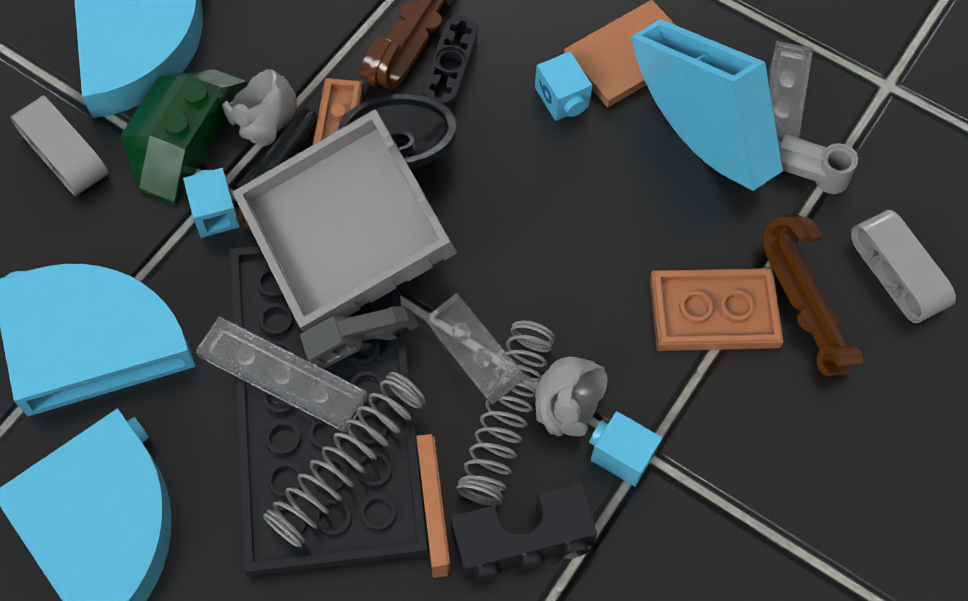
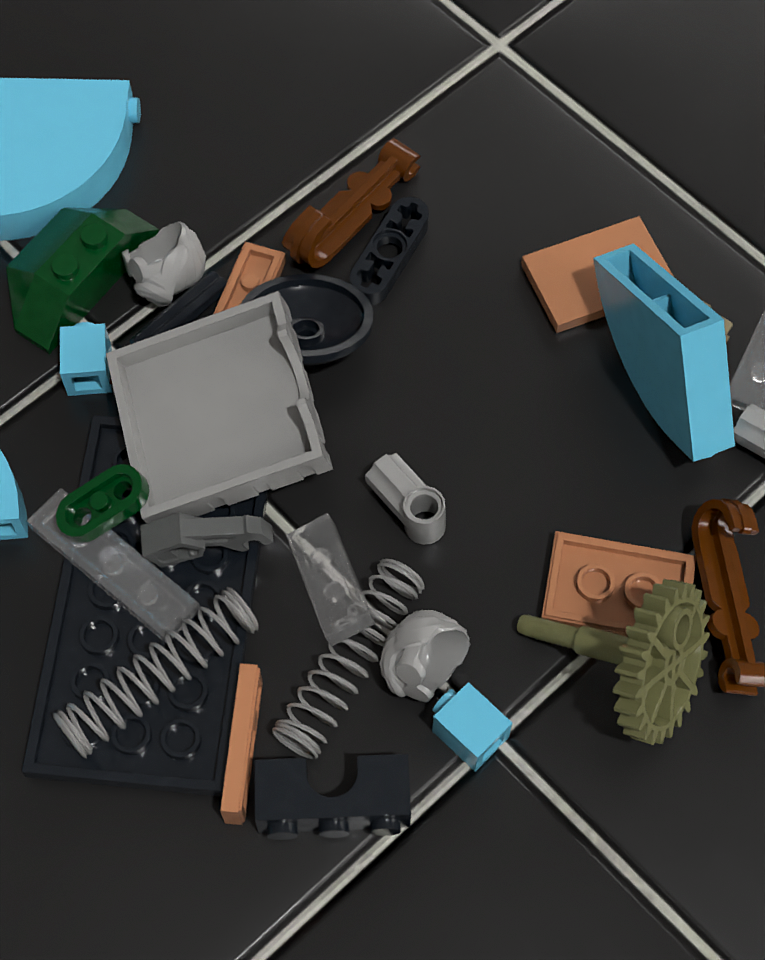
camera: 15 degrees right, 0 degrees up
medium azure brick [535,52,592,121] -> none
none -> dark green plate [56,464,149,543]
none -> light grey piece [365,453,446,545]
none -> olive gear [517,579,710,745]

